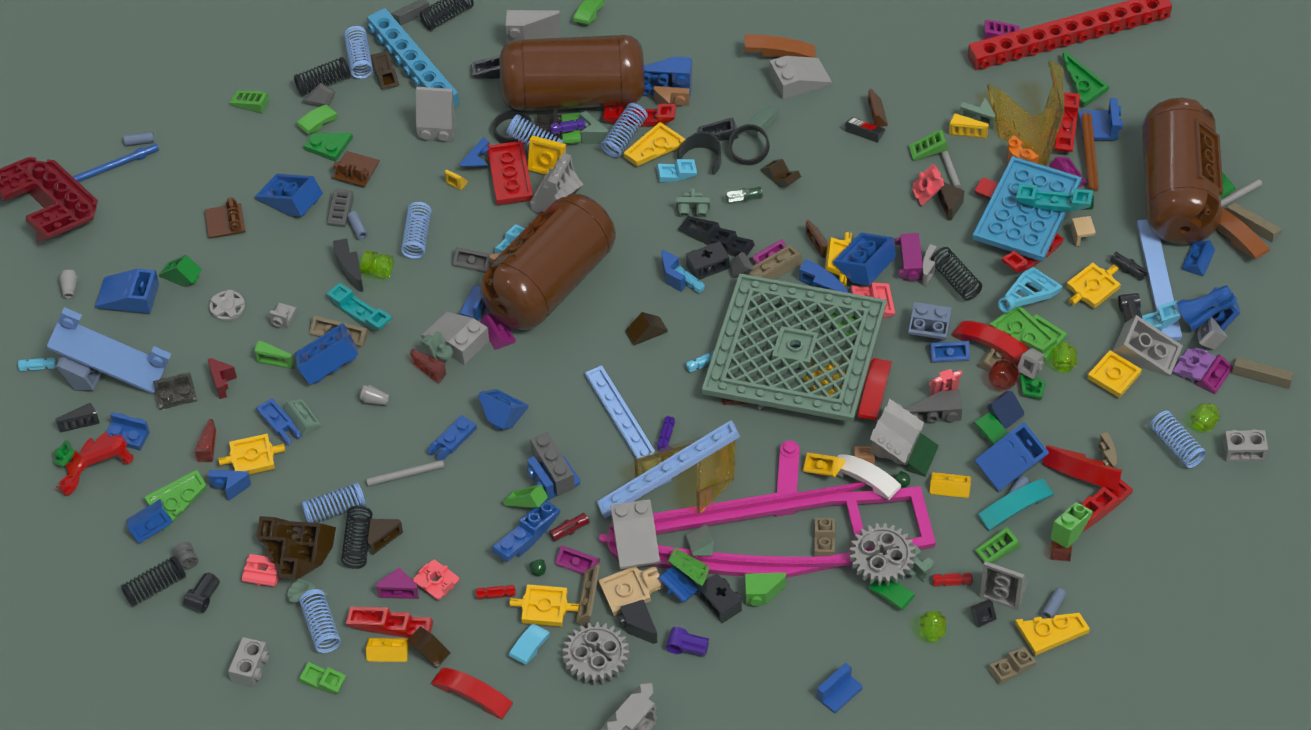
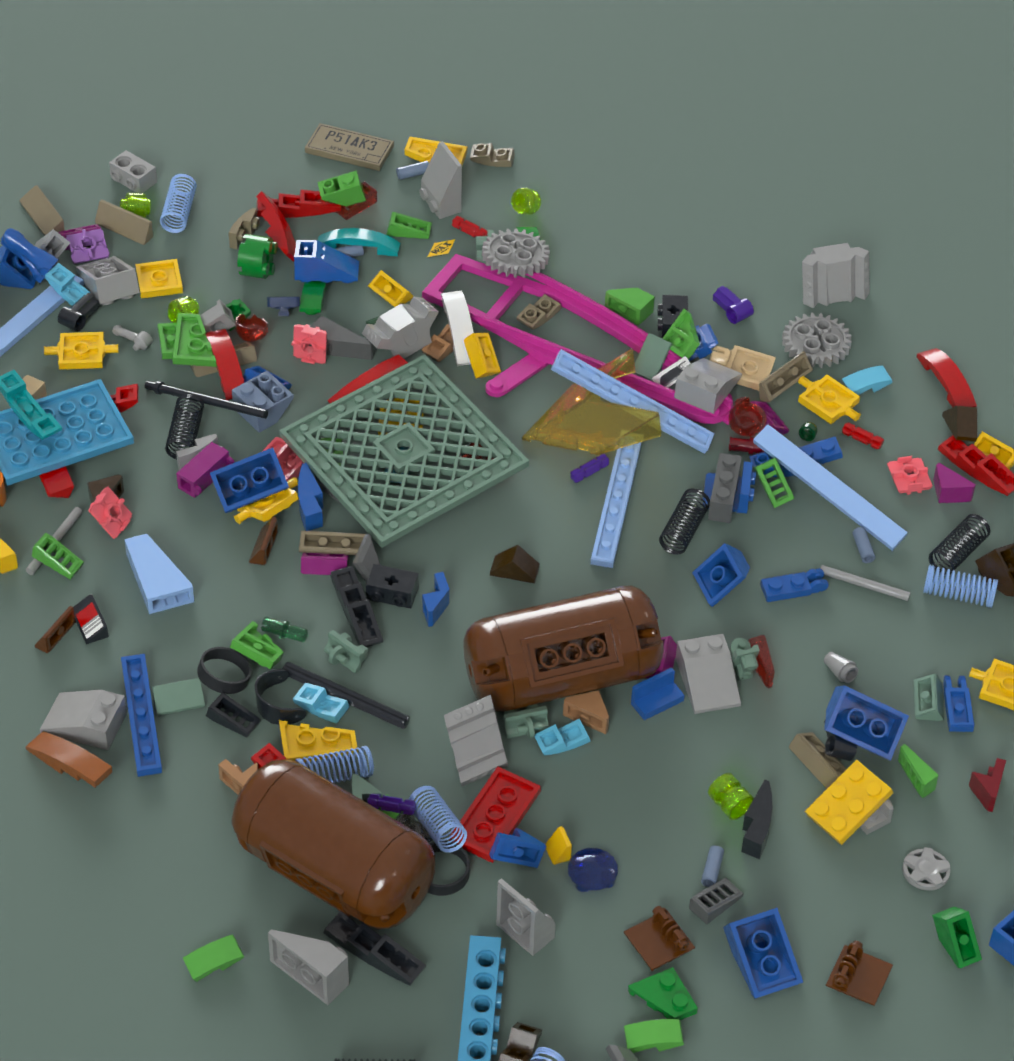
camera: 145 degrees left, 5 degrees down
teal slope [327,283,393,330] -> none
dark brown slope [368,519,403,556] -> none
light blue piece [401,202,431,259] -> none
dark grey slope [452,247,491,272] -> none
yellow plate [528,136,566,174] -> none
black slope [618,600,657,644] -> none
blue slope [643,57,693,97] -> none
medium azure axle [674,266,705,293] -> none
medium azure axle [686,351,714,372] -> none
dark brown slope [761,159,802,187] -> none
blue panel [817,663,863,713] -> none
black tile [971,599,997,627] -> none
medium azure plate [998,267,1063,313] -> none
black pin [1110,251,1148,280] -> none
none -> dark tan slope [95,199,153,245]
none -> light grey piece [112,325,153,351]
none -> blue plate [121,654,162,777]
none -> light blue slope [124,534,194,614]
none -> black bar [145,381,268,419]
none -> bright green wing [230,621,284,670]
none -> green brick [237,234,278,279]
none -> black axle [282,662,410,729]
none -> dark tan tile [305,123,394,171]
none -> yellow sticker [427,239,455,257]
none -> clear blue dish [568,848,618,892]
none -> sticker [652,357,691,388]
none -> black piece [659,488,710,555]
none -> clear red cap [728,397,767,437]
none -> light blue tile [753,424,908,551]
none -> yellow plate [805,760,893,845]
none -> sand blue axle [852,527,875,563]

